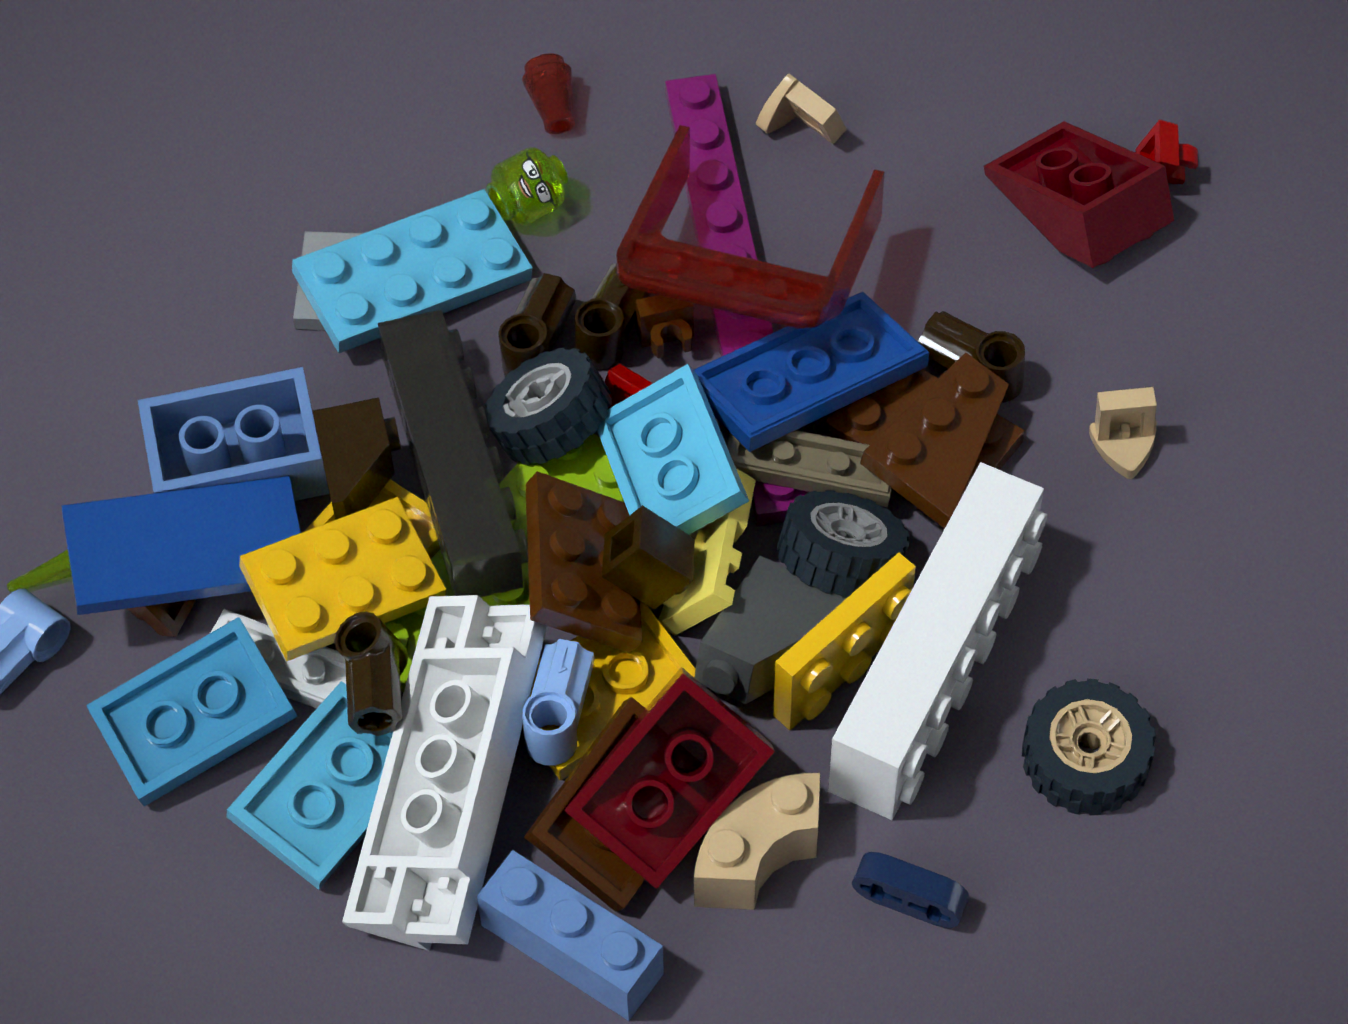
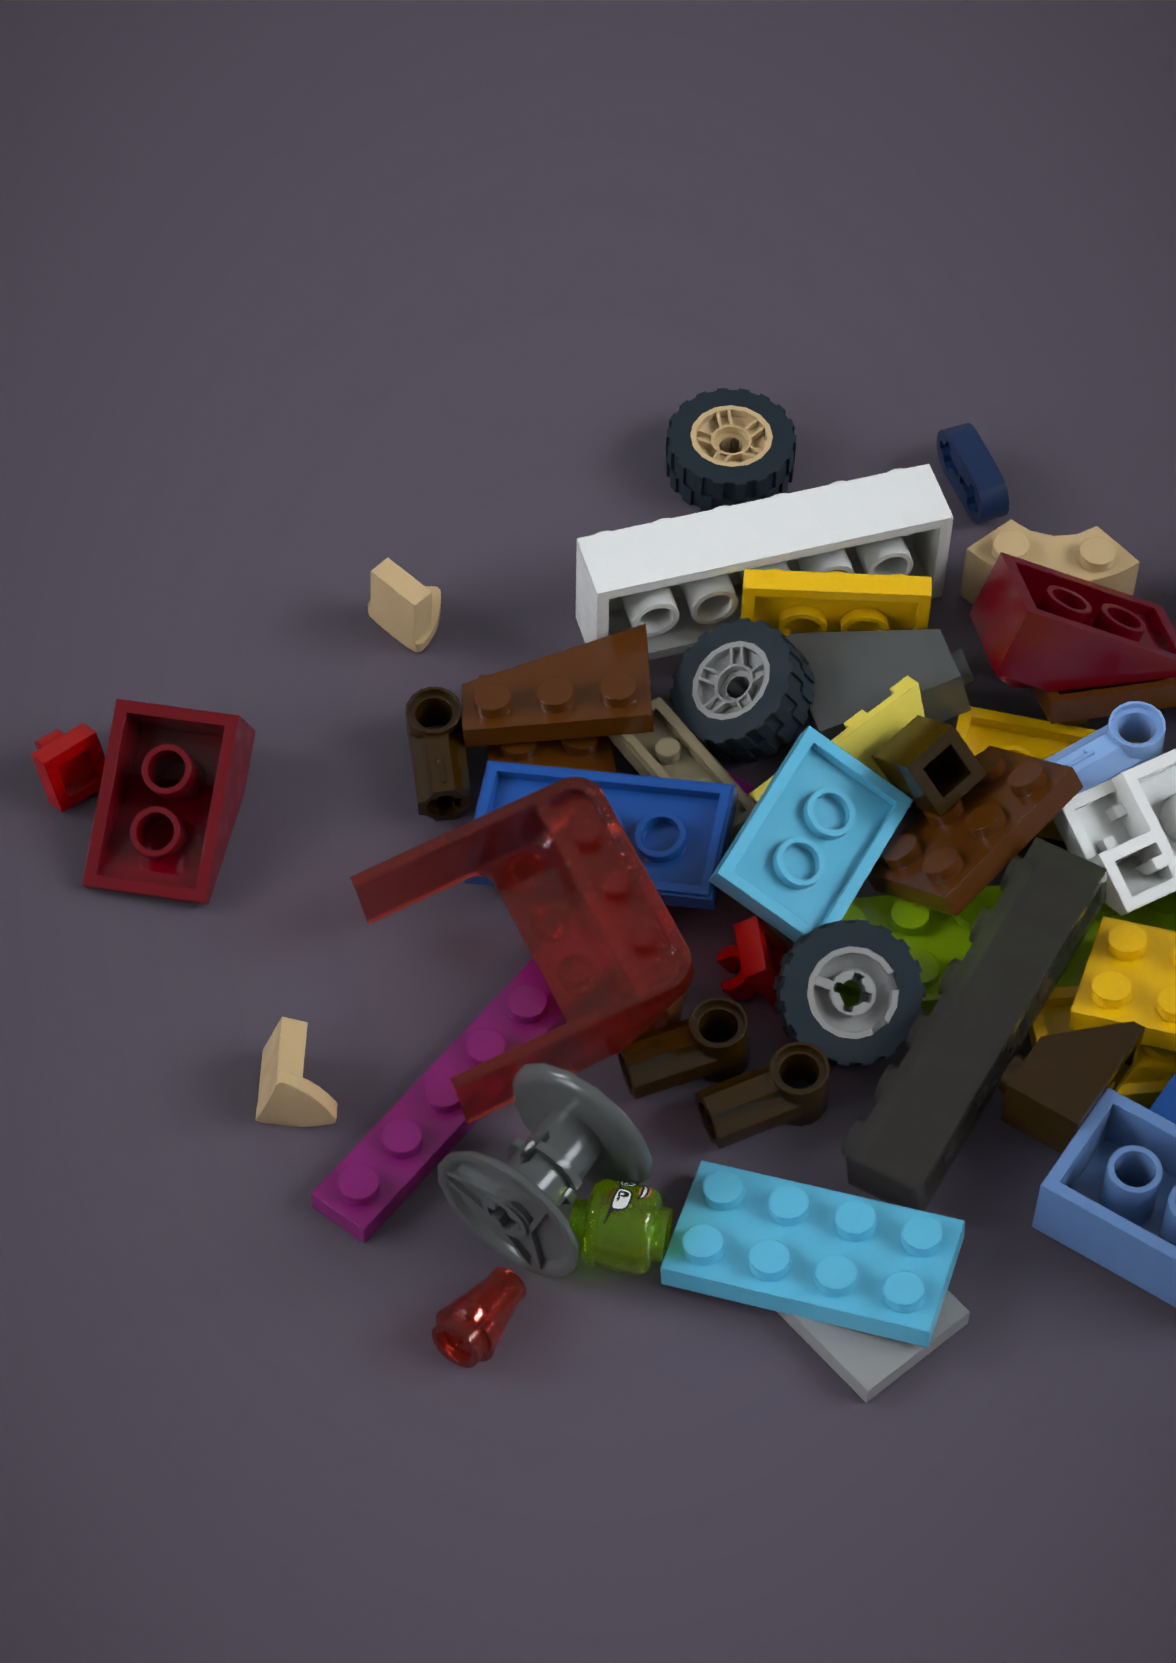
camera: 135 degrees left, 5 degrees down
none -> dark grey piece [437,1063,652,1278]

